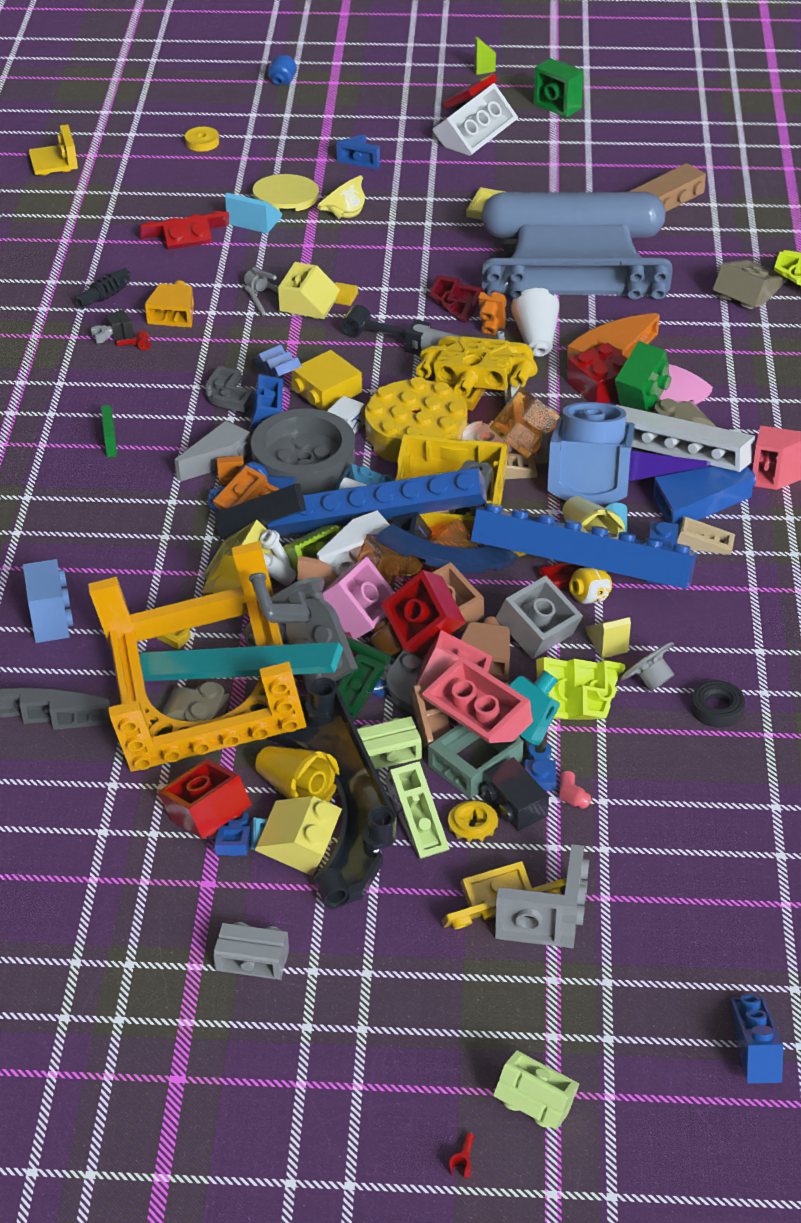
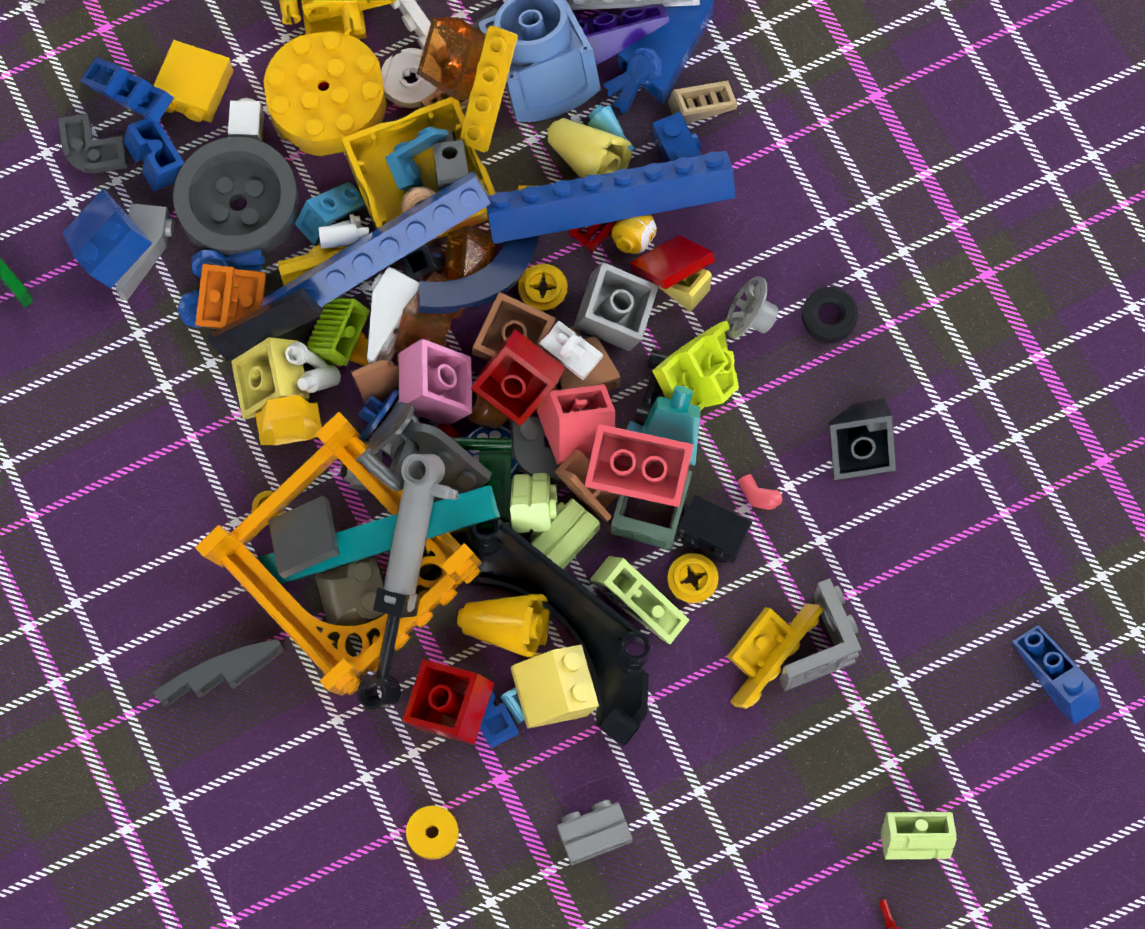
camera: 30 degrees left, 30 degrees up
medium blue brick [23,559,73,643] -> none
orange tile [217,456,244,485] -> none
blue plate [525,744,557,791] -> none
none -> blue slope [62,189,152,288]
none -> dark grey tile [268,496,340,578]
none -> light grey piece [357,454,459,710]
none -> dark azure bracket [385,127,449,191]
none -> yellow piece [406,806,459,860]
none -> yellow bracket [459,25,518,152]
none -> yellowish green brick [510,473,558,533]
none -> yellow gear [518,264,568,312]
none -> white hips [539,321,603,380]
none -> blue piece [604,47,662,114]
none -> red tile [630,235,715,289]
none -> black slope [829,399,896,481]

